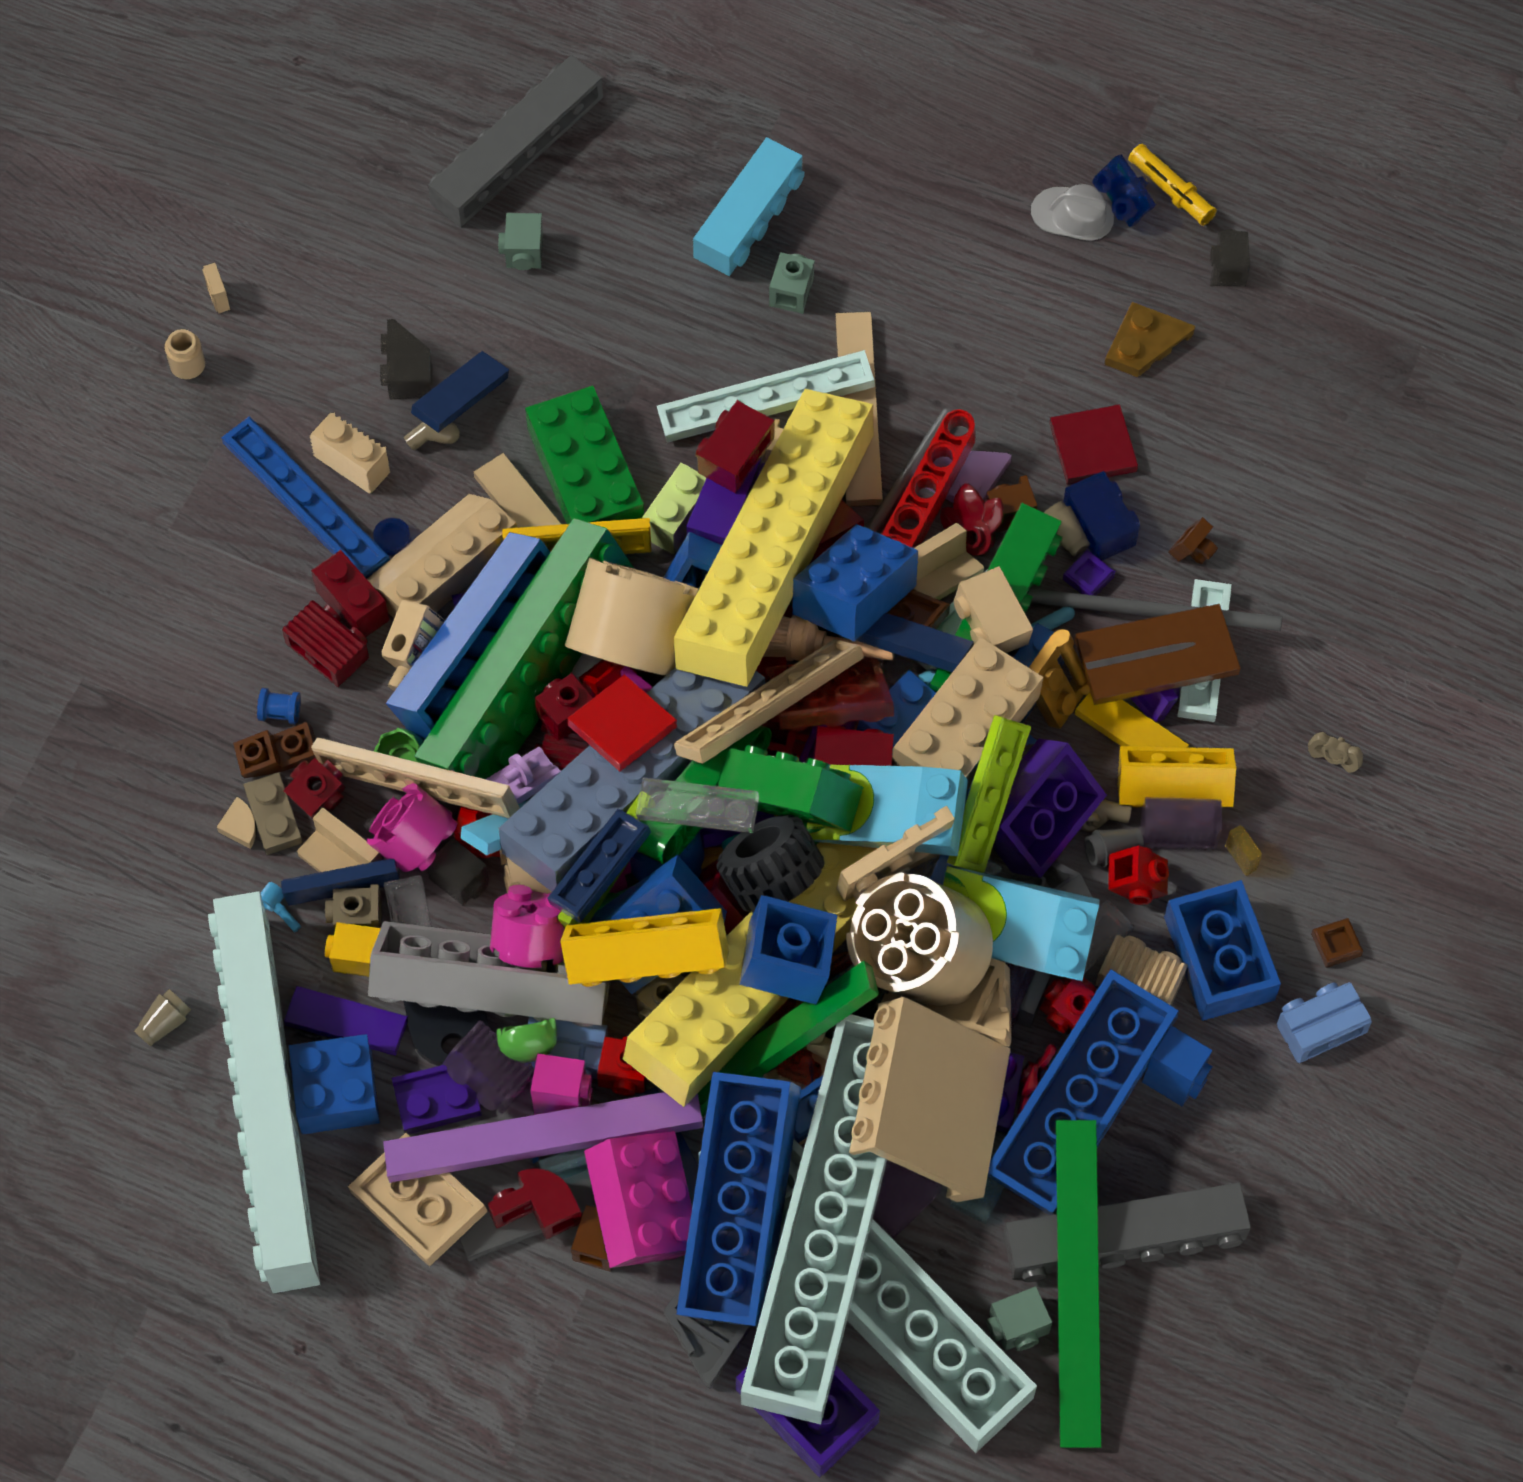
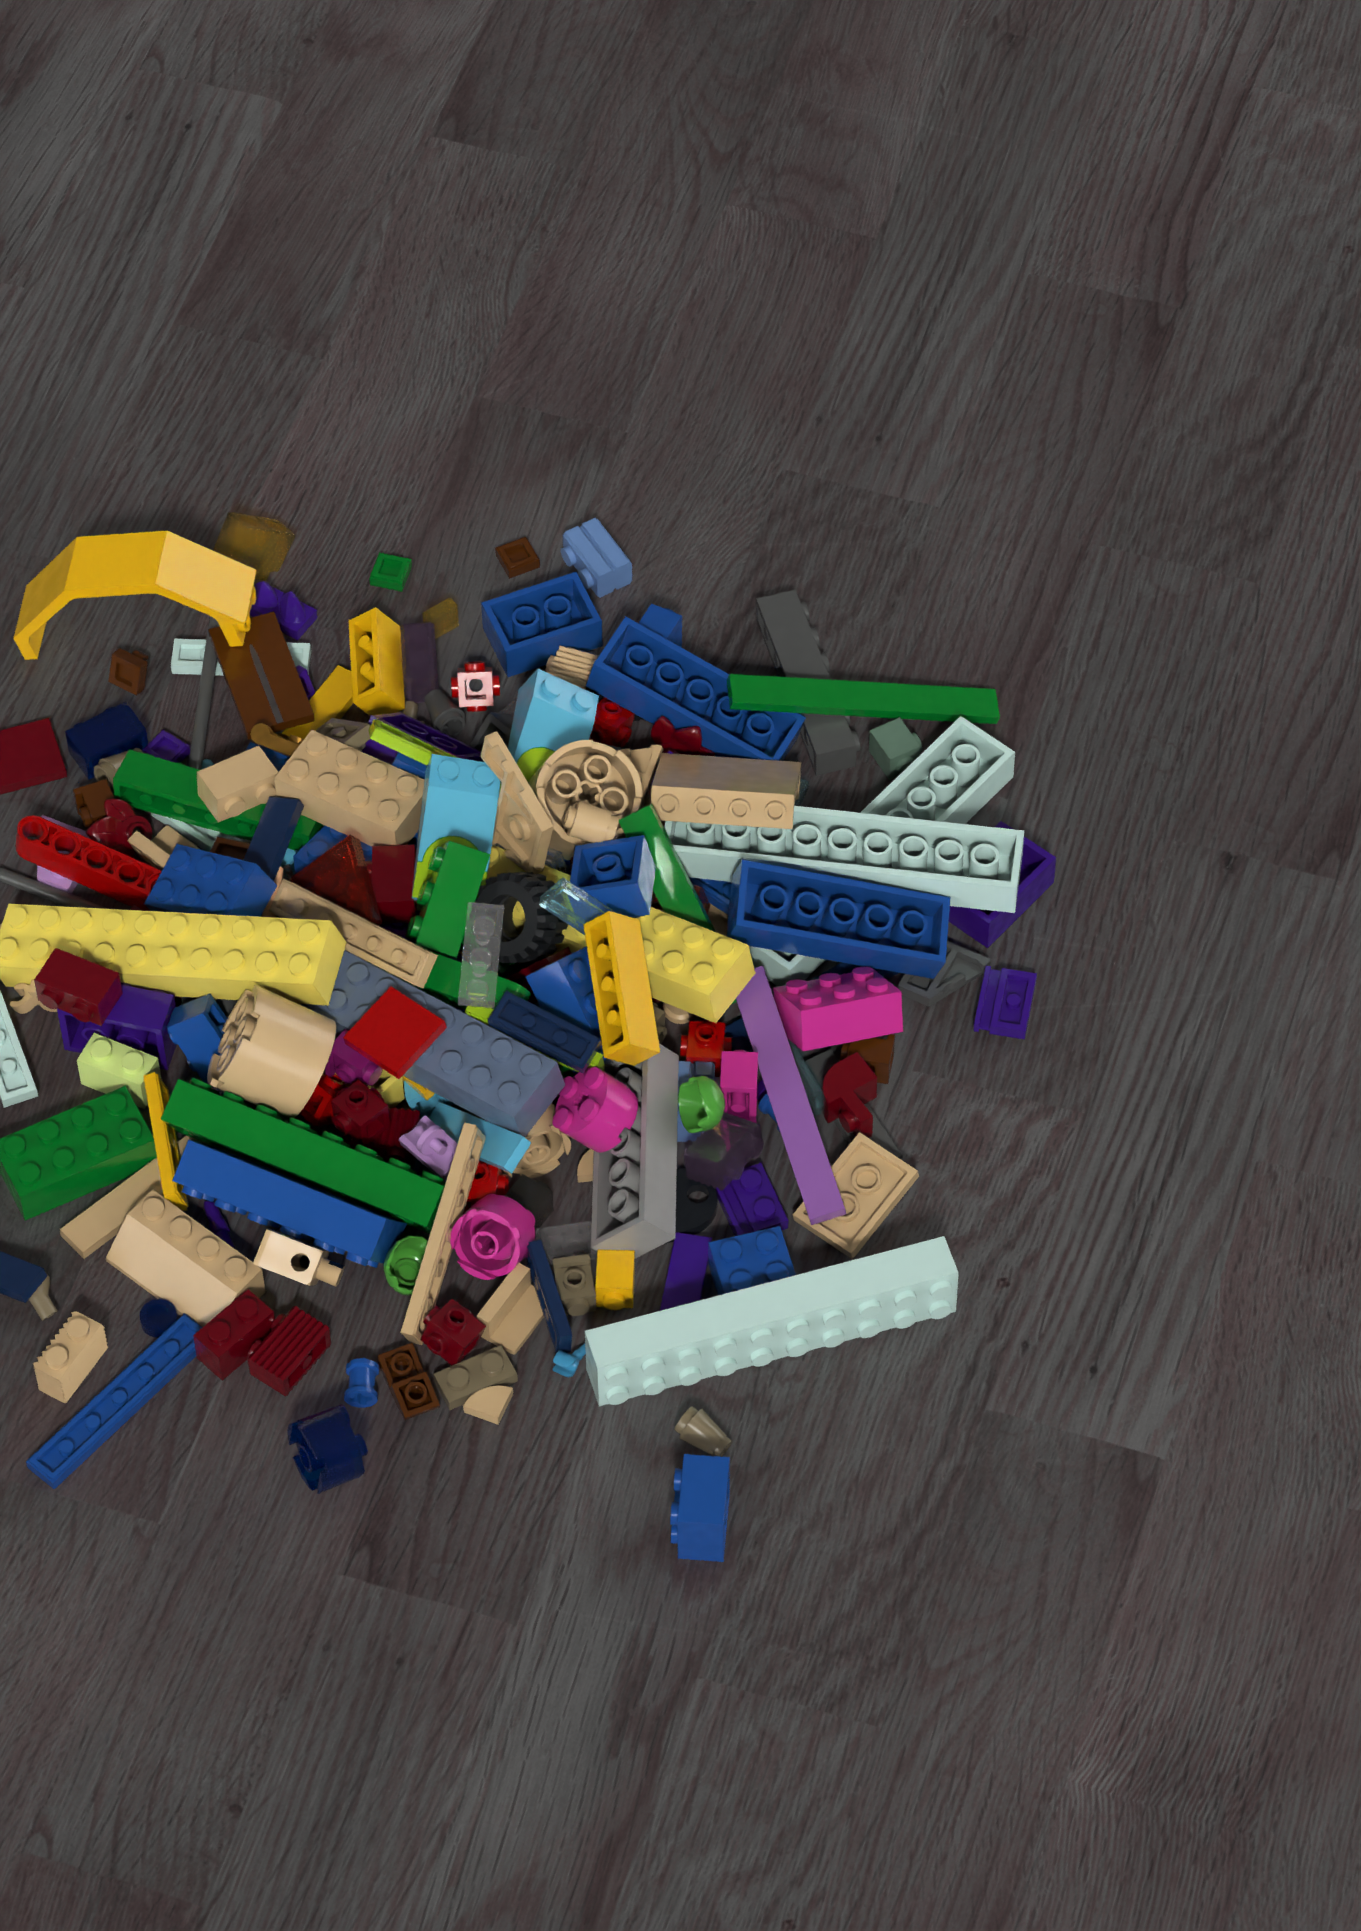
camera: 95 degrees left, 10 degrees down
dark tan piece [1308,732,1363,773] -> none
none -> yellow panel [13,531,257,660]
none -> clear yellow piece [213,512,295,581]
none -> dark purple tile [250,581,317,641]
none -> clear blue brick [287,1404,368,1494]
none -> dark tan plate [316,718,370,751]
none -> green tile [369,552,412,592]
none -> clear light blue tile [539,878,616,935]
none -> tan brick [563,801,619,843]
none -> blue brick [670,1454,730,1562]
none -> dark purple plate [974,965,1037,1040]

